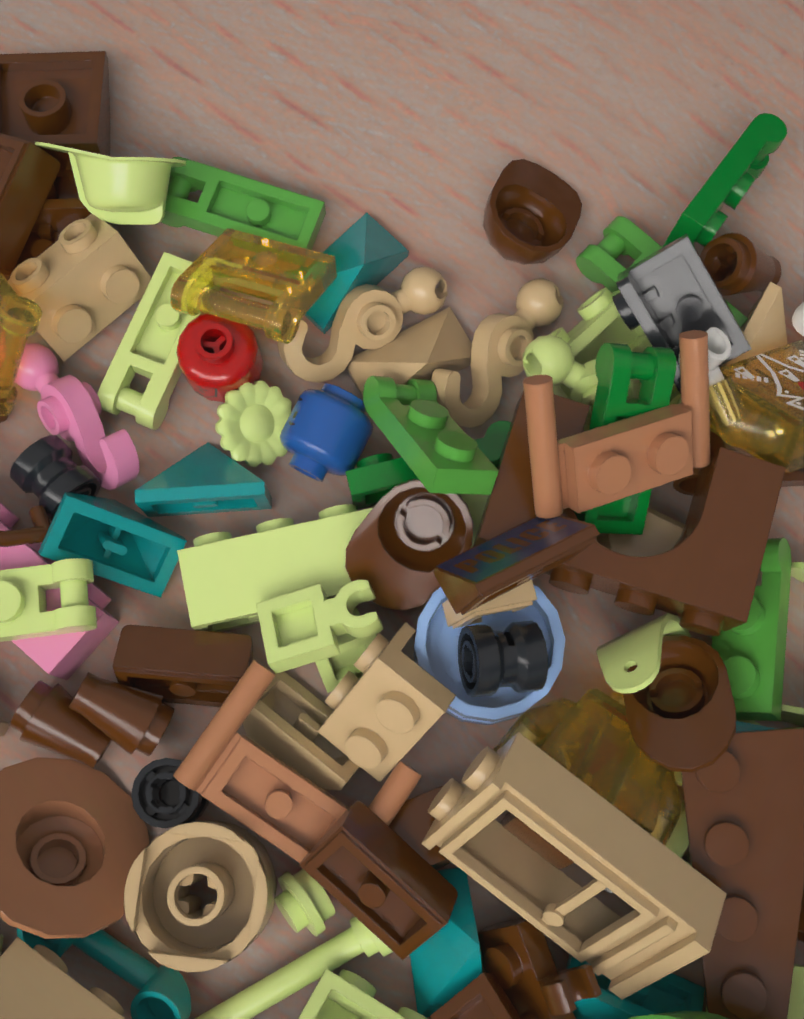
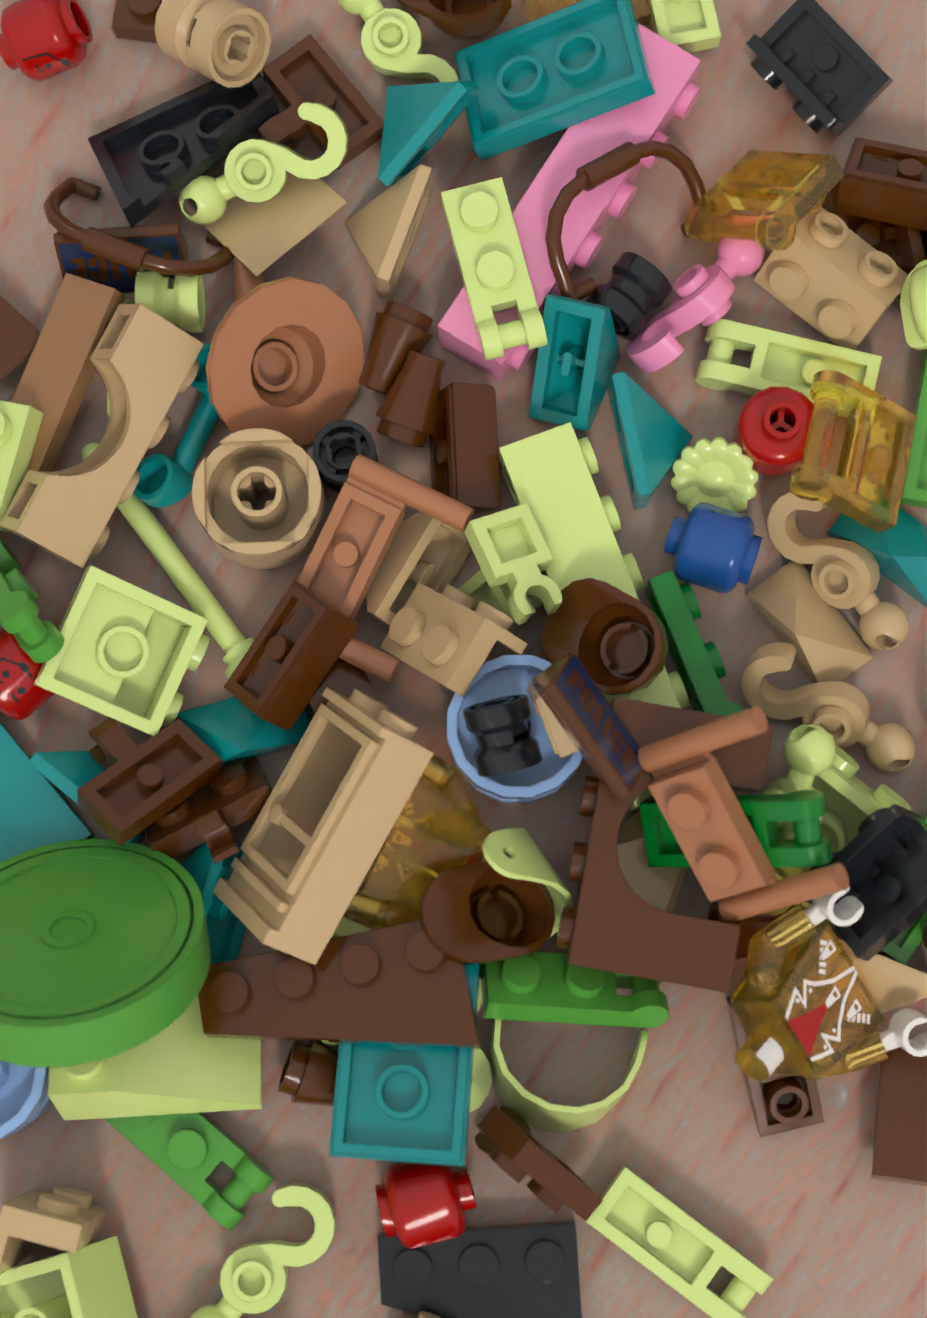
camera: 85 degrees right, 5 degrees up
yellowish green plate [274,869,336,937] -> none
bright green plate [363,376,499,495] -> none

